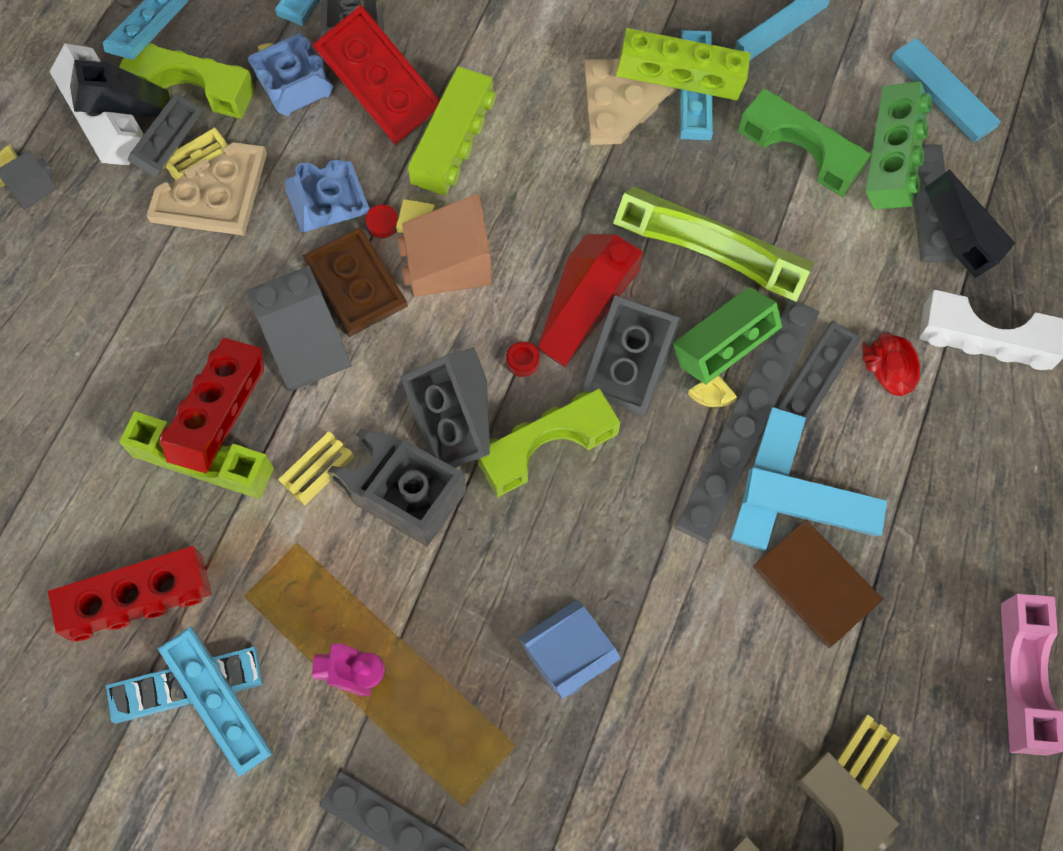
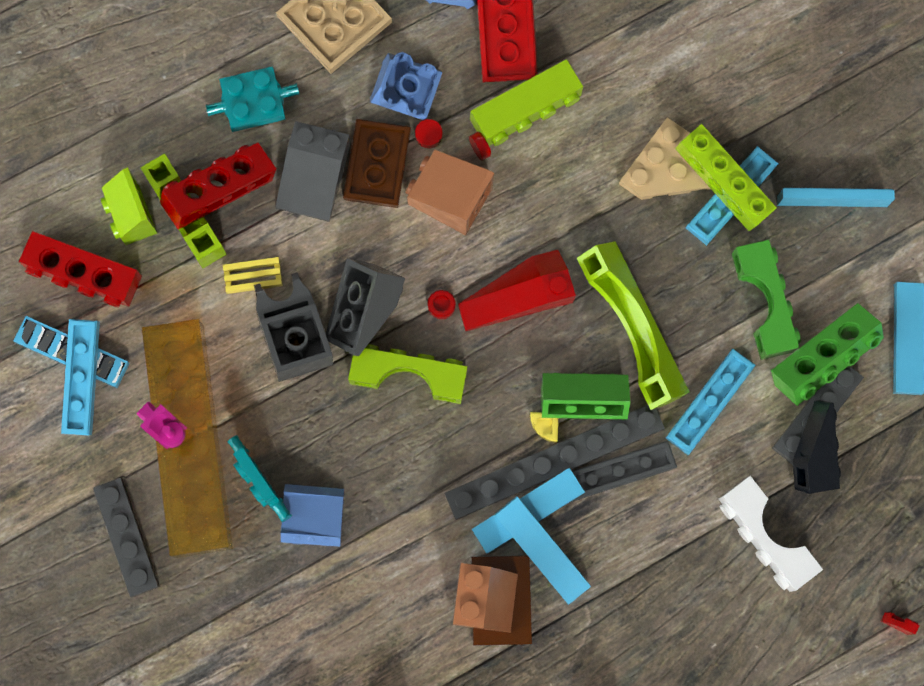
camera: 35 degrees right, 10 degrees up
light yellow tile [396,199,436,233] -> none
dark grey slope [581,295,683,415] -> none
red hat [862,331,920,397] -> none
none -> lime slope [100,167,157,245]
none -> teal plate [206,66,300,132]
none -> teal plate [227,435,292,522]
none -> nougat slope [452,563,518,633]
none -> red tile [469,132,491,161]
none -> medium azure tile [666,349,756,455]

